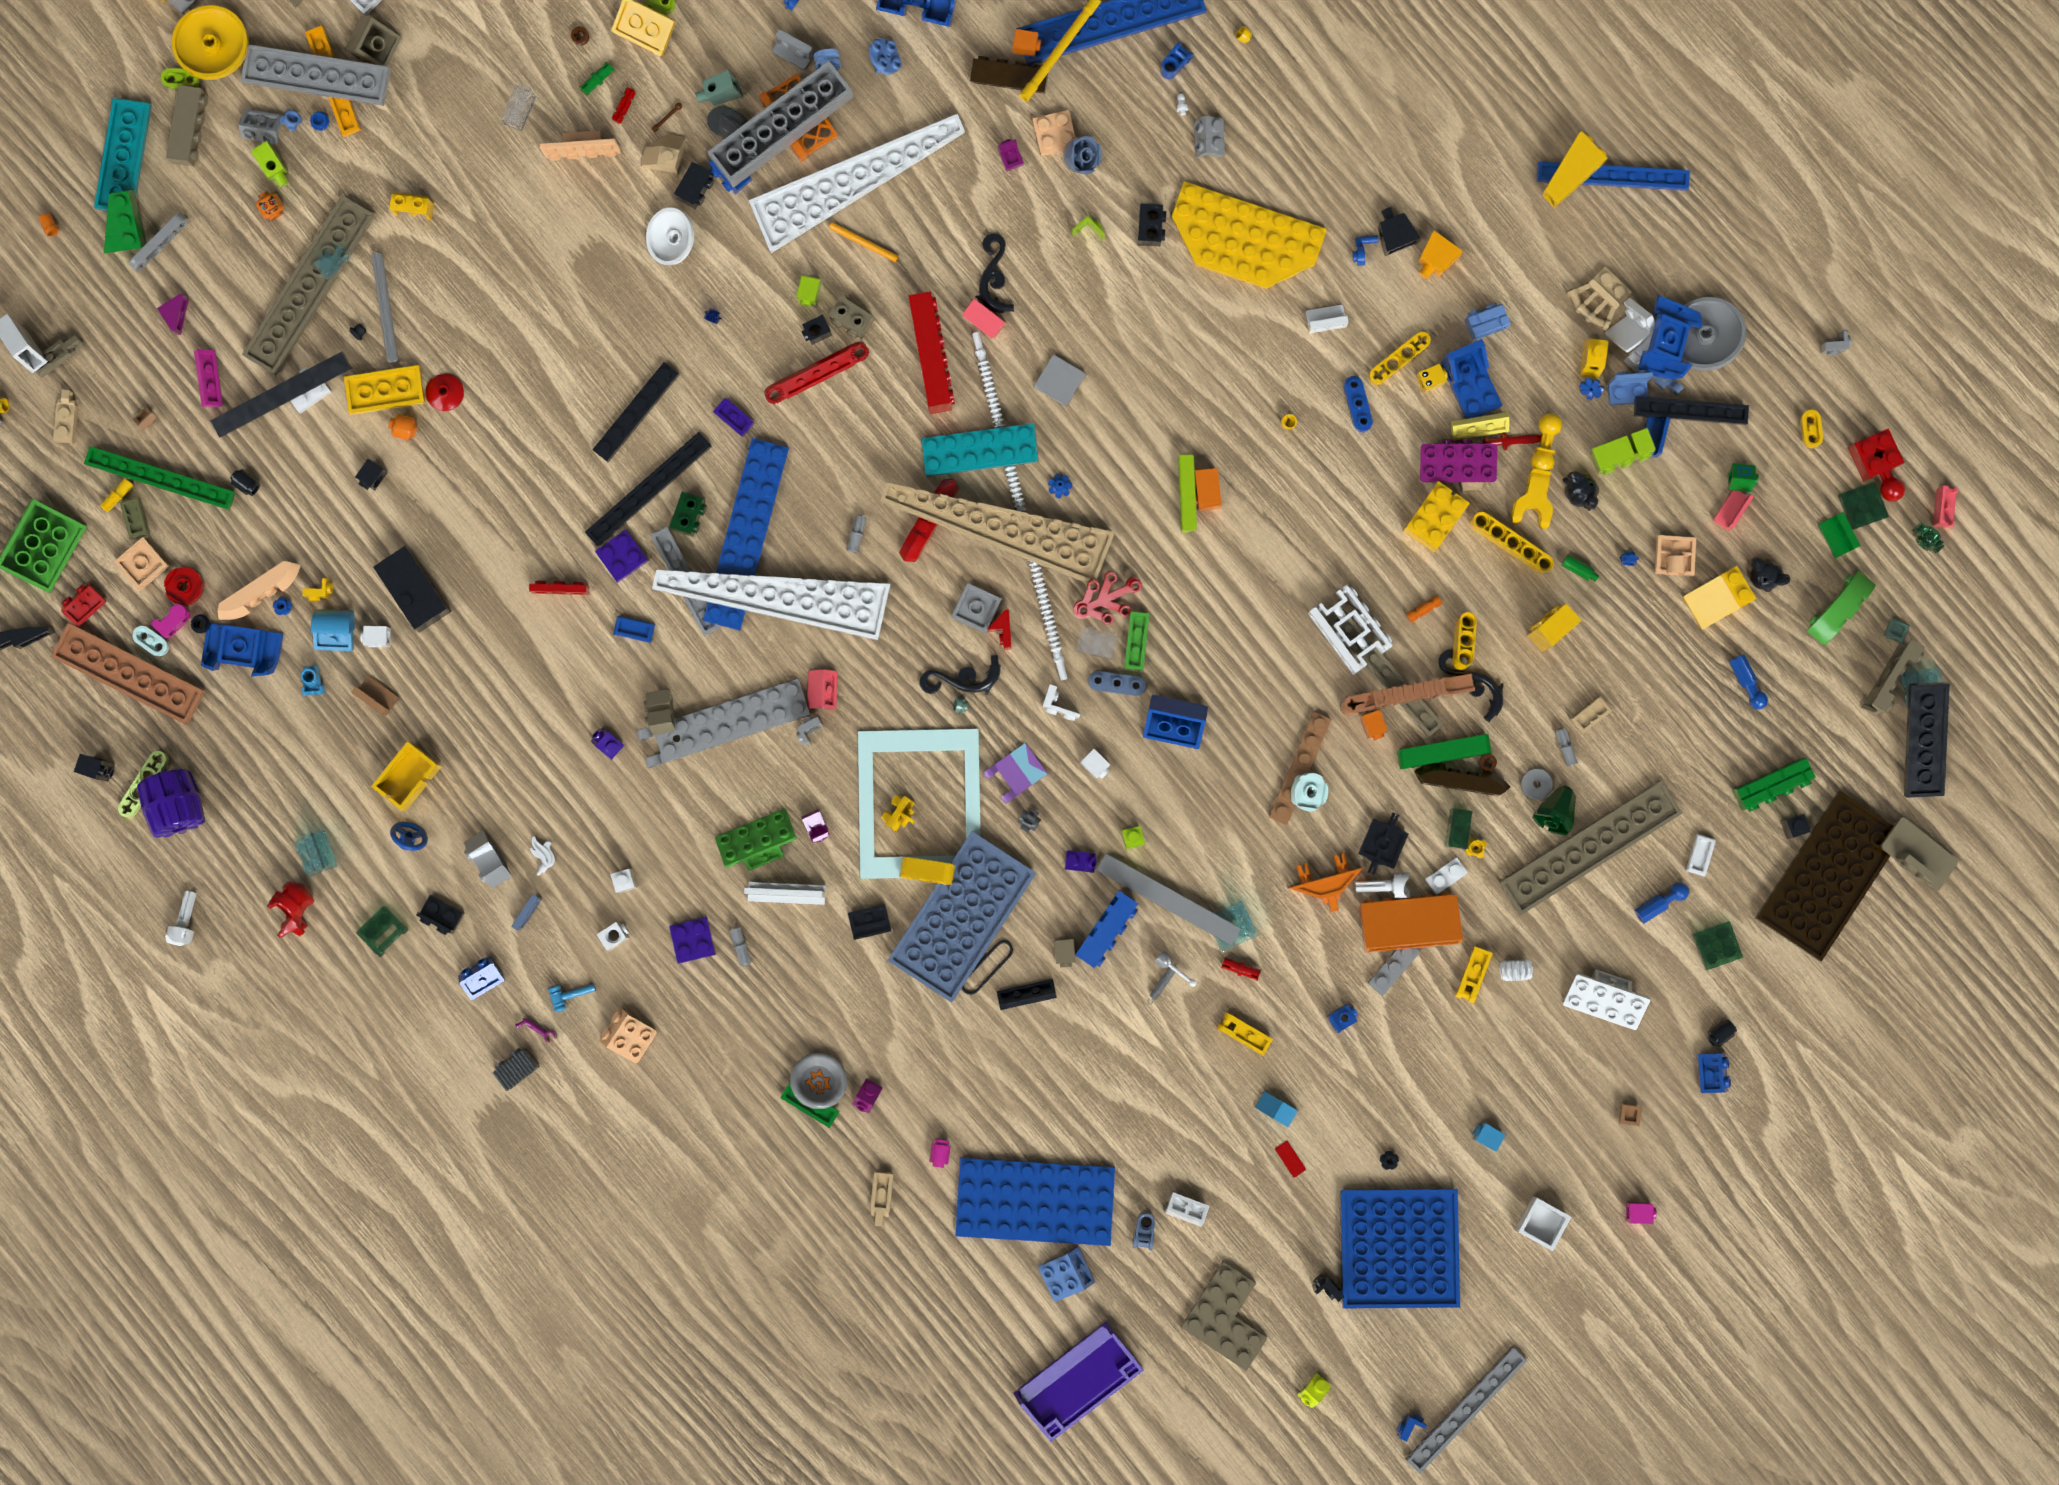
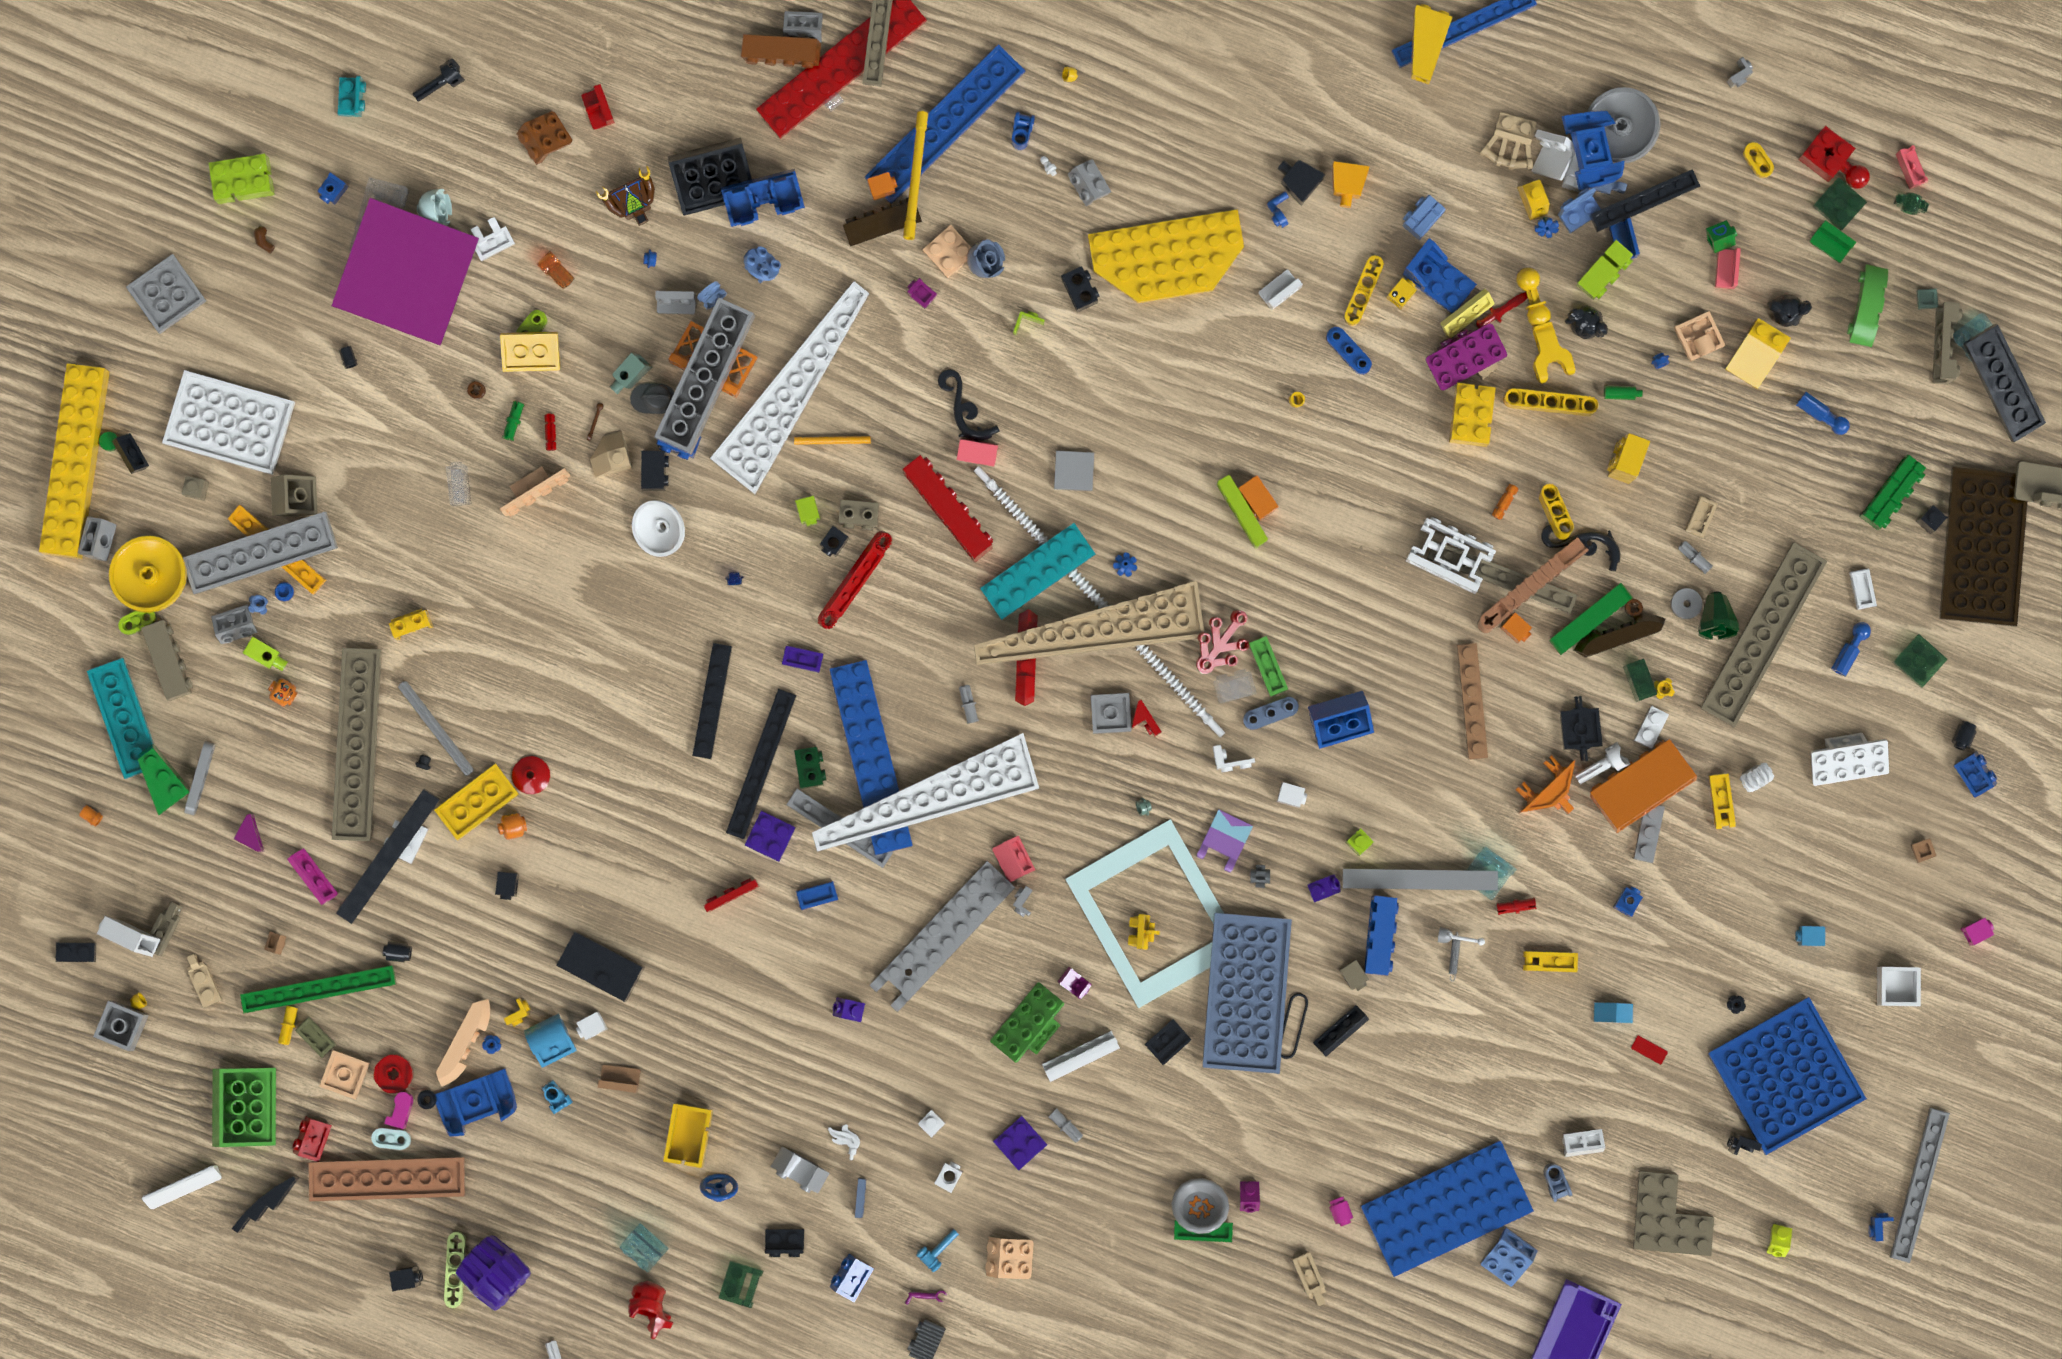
camera: 30 degrees left, 0 degrees up
clear light blue plate [314,247,350,280] -> none
dark tan brick [644,689,676,735] -> none
yellow beam [899,857,956,885] -> none
black plant [919,655,1001,695] -> none
light aqua plate [1291,772,1328,811] -> none

